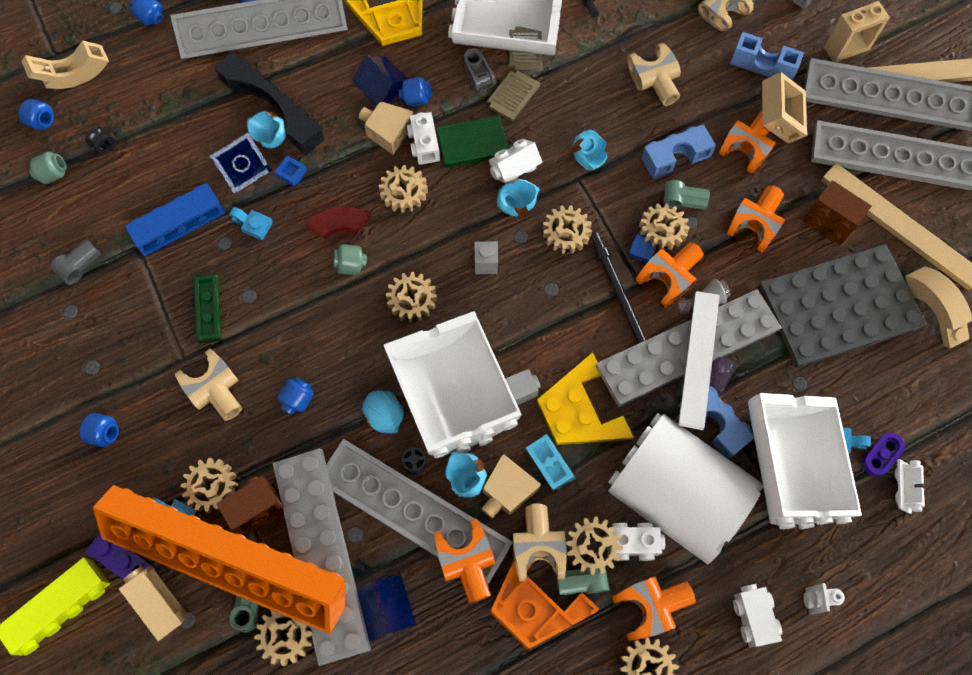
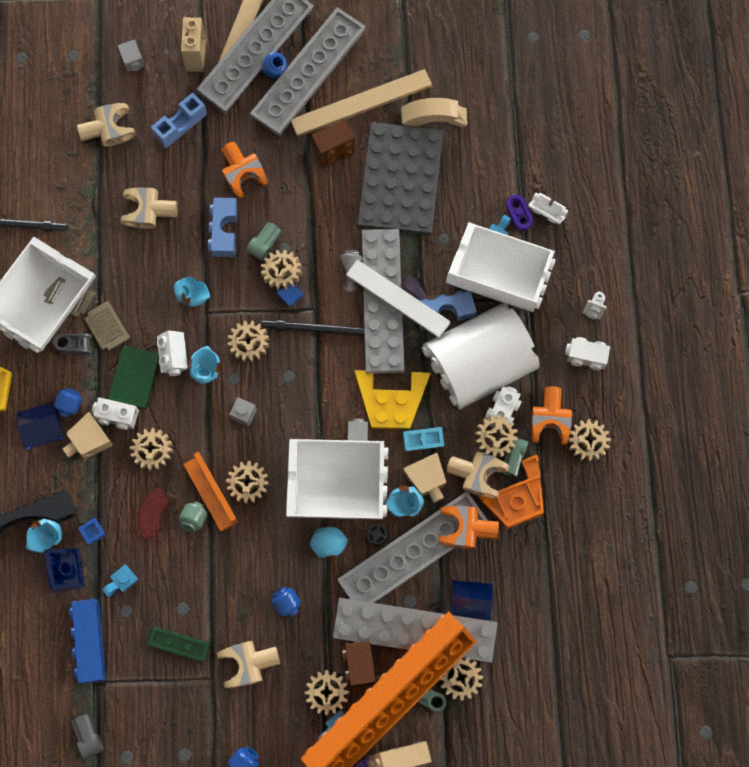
camera: 65 degrees left, 5 degrees up
orange connector [636,242,704,307] -> none
orange connector [727,185,785,252] -> none
tan window [762,72,807,143] -> none
none -> orange fence [183,451,238,532]
none -> blue head [261,52,287,78]

